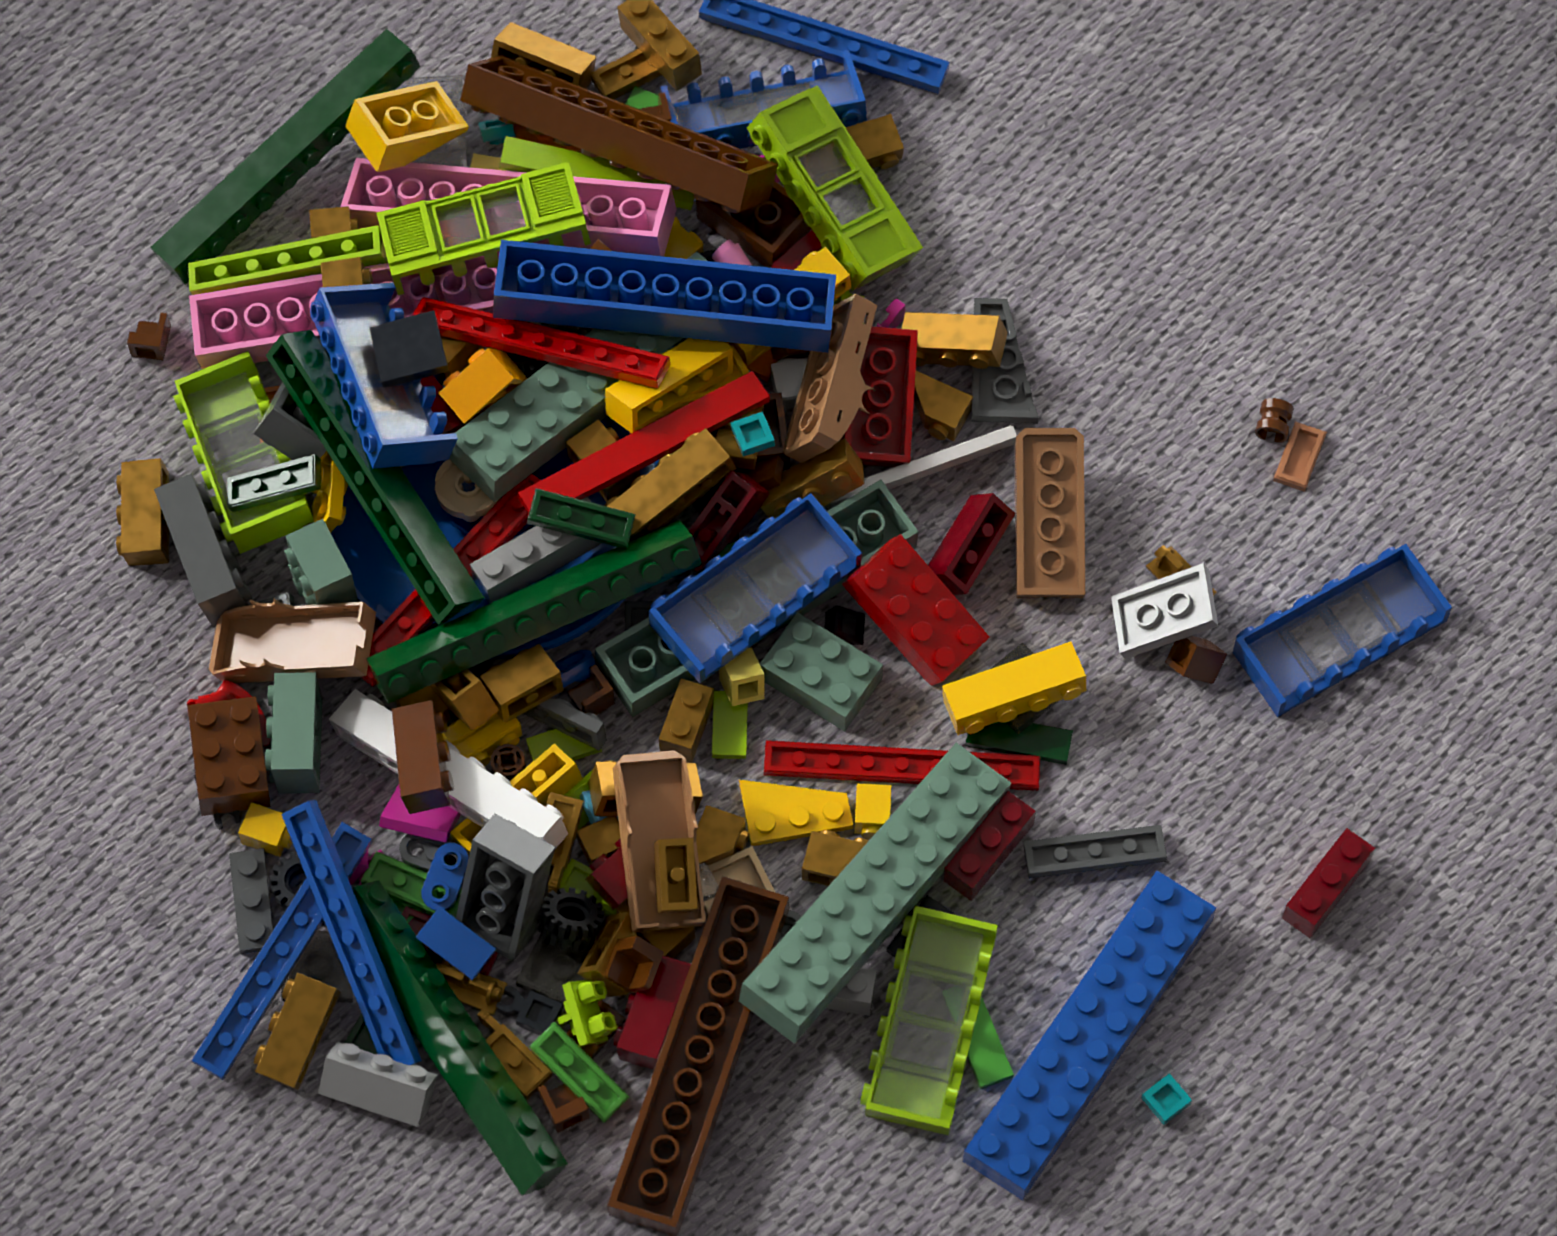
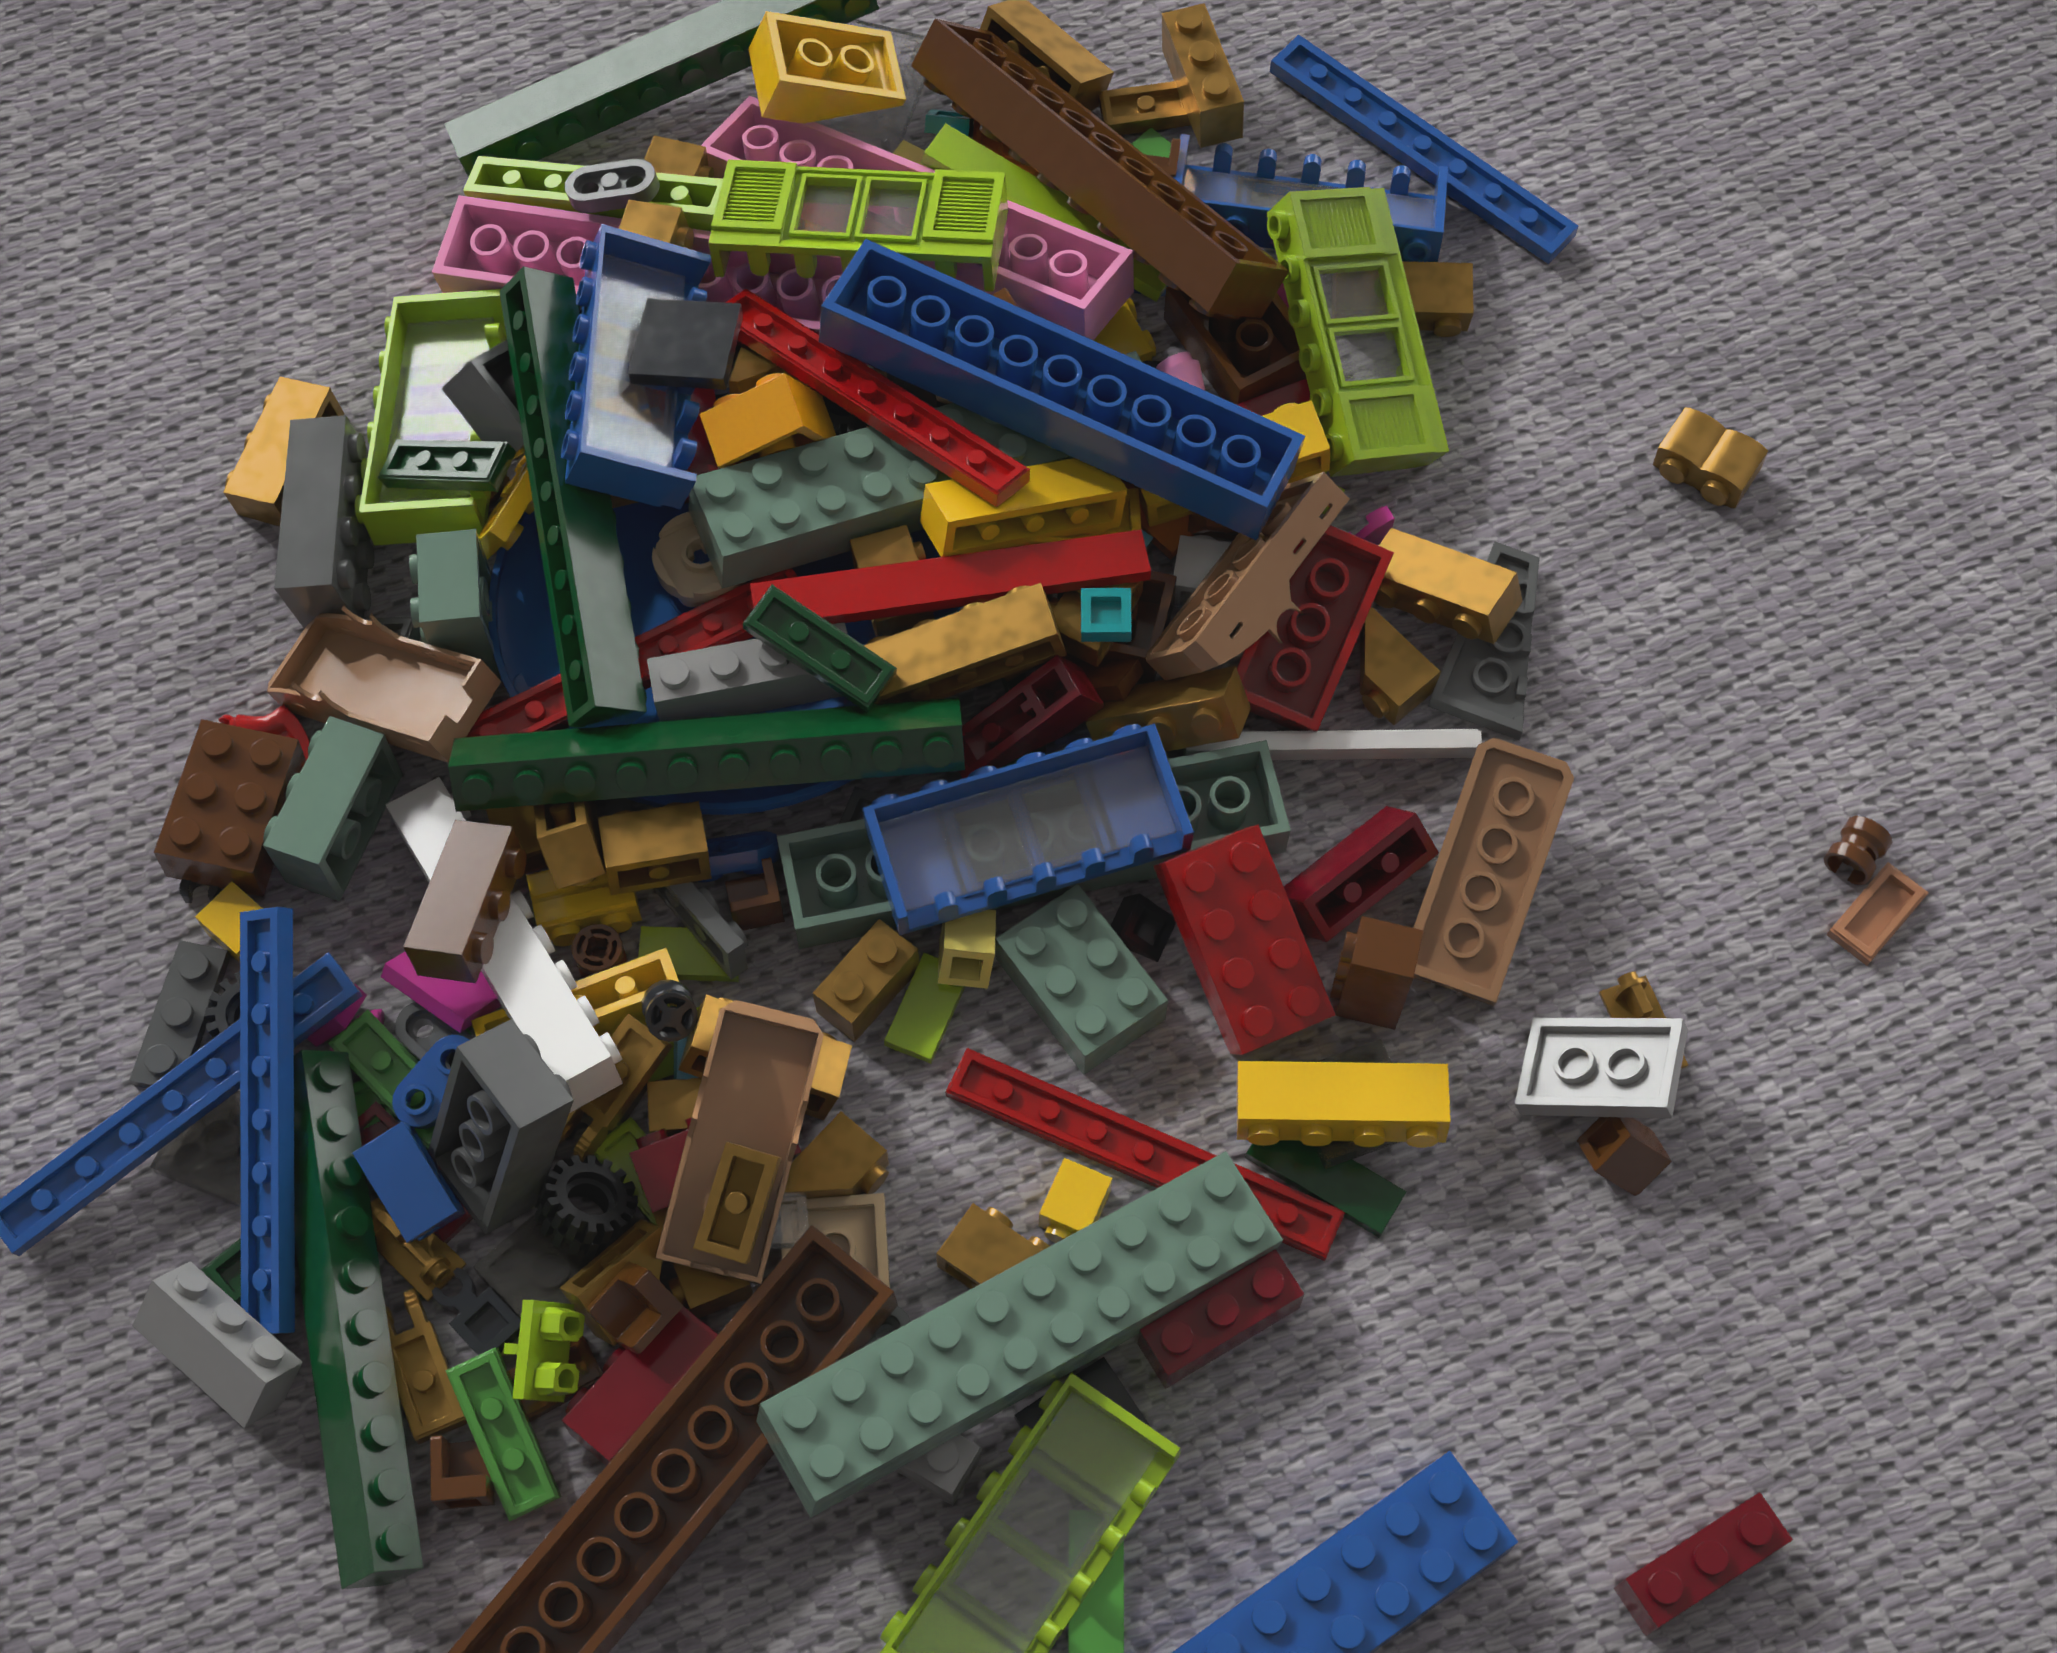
camera: 20 degrees right, 0 degrees up
reddish brown panel [127,312,171,361] -> none
pearl gold brick [253,973,341,1090] -> none
yellow wing [739,780,853,846] -> none
dark grey plate [1023,825,1167,879] -> none
window [1232,544,1452,717] -> none
none -> dark grey plate [565,159,660,213]
none -> black wheel [641,980,698,1042]
none -> reddish brown brick [1330,916,1424,1030]
none -> pearl gold brick [1653,408,1768,508]

